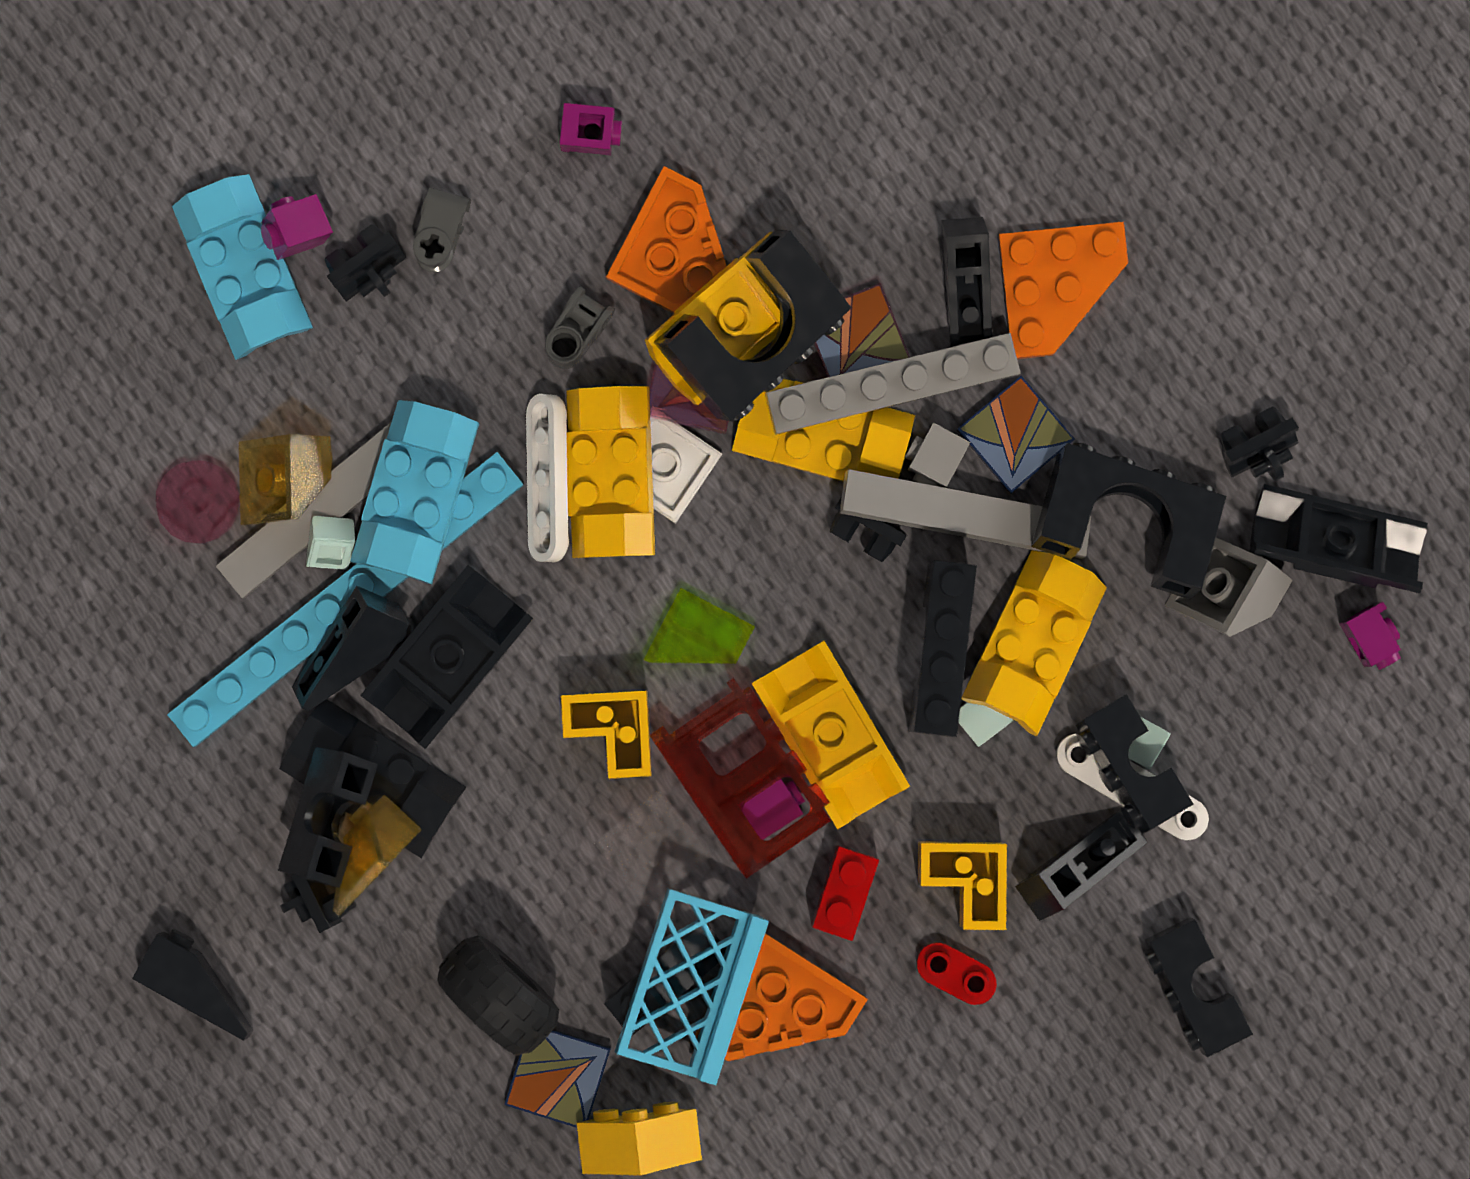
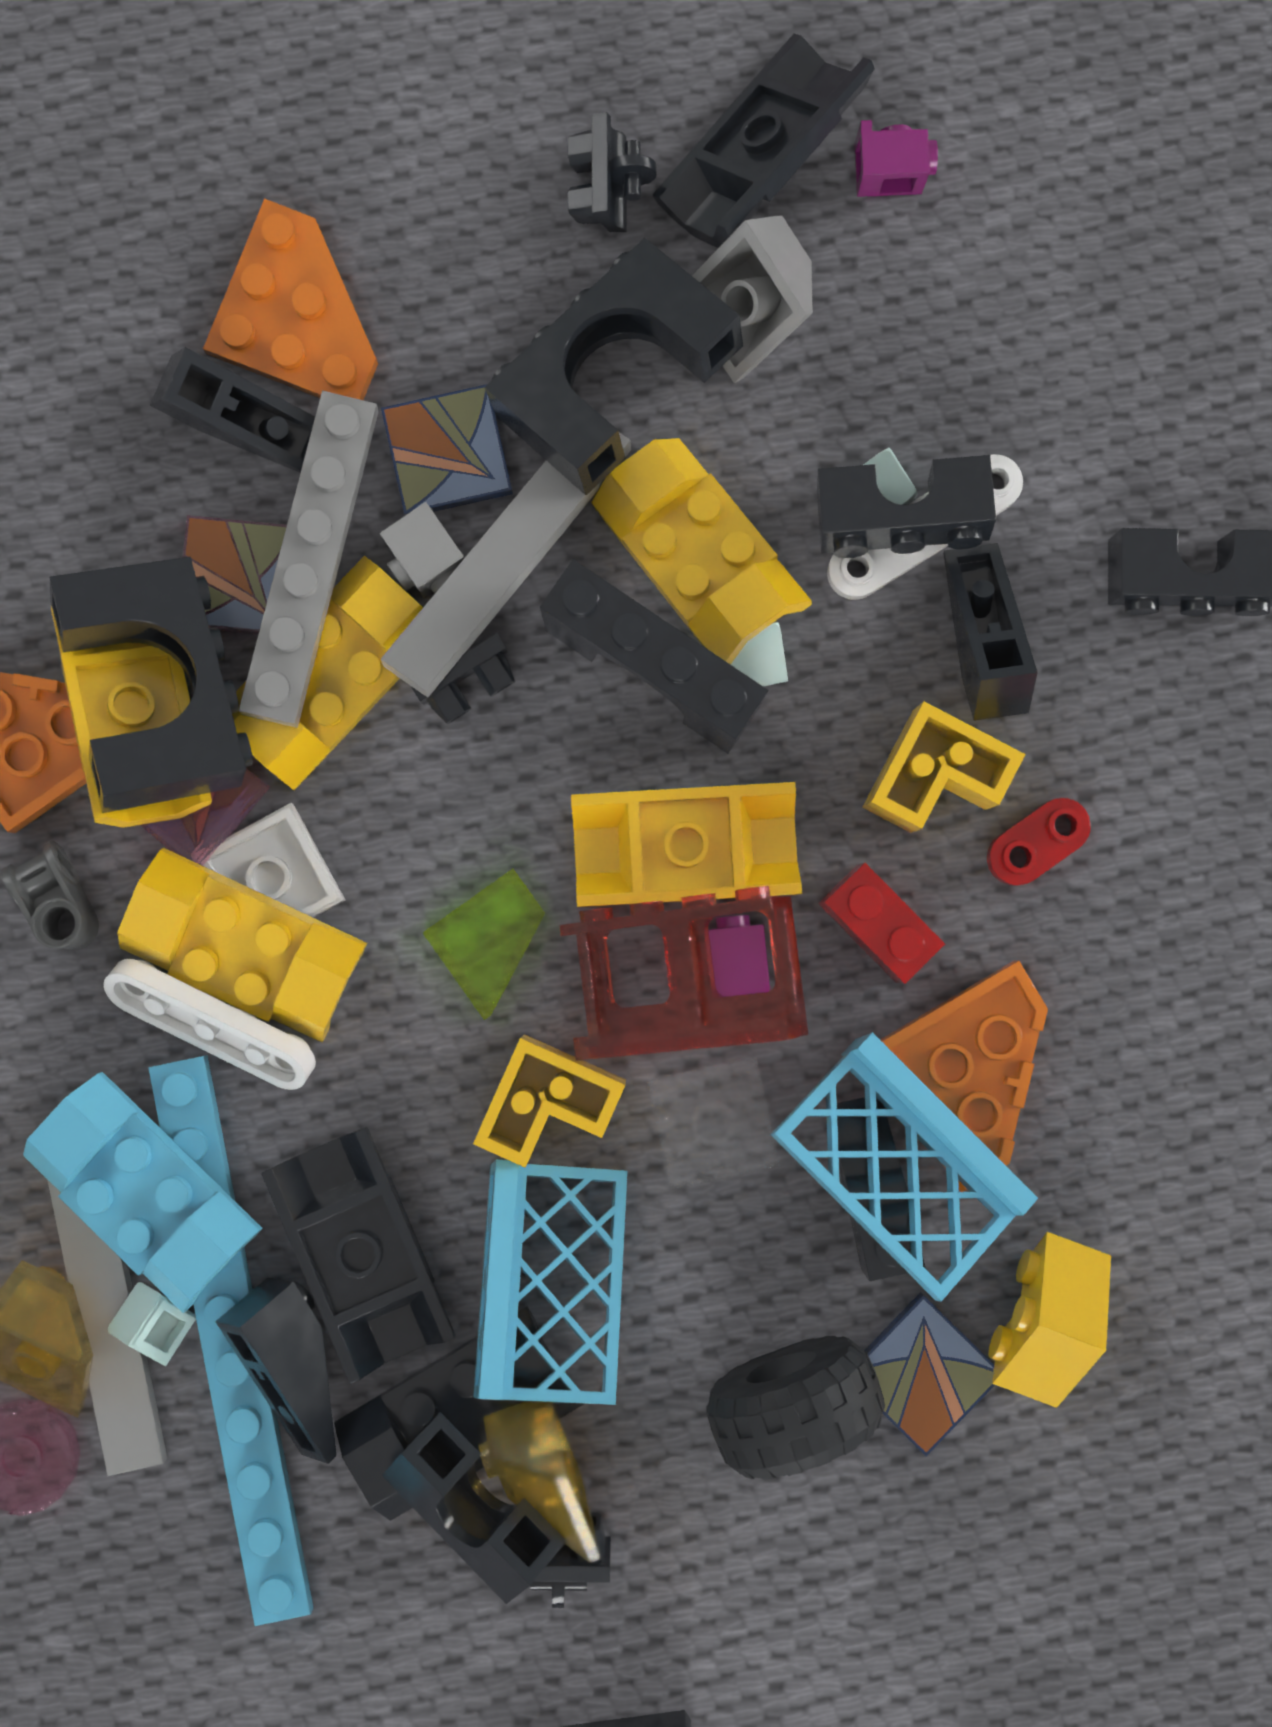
camera: 60 degrees left, 0 degrees up
none -> medium azure fence [473,1159,628,1405]

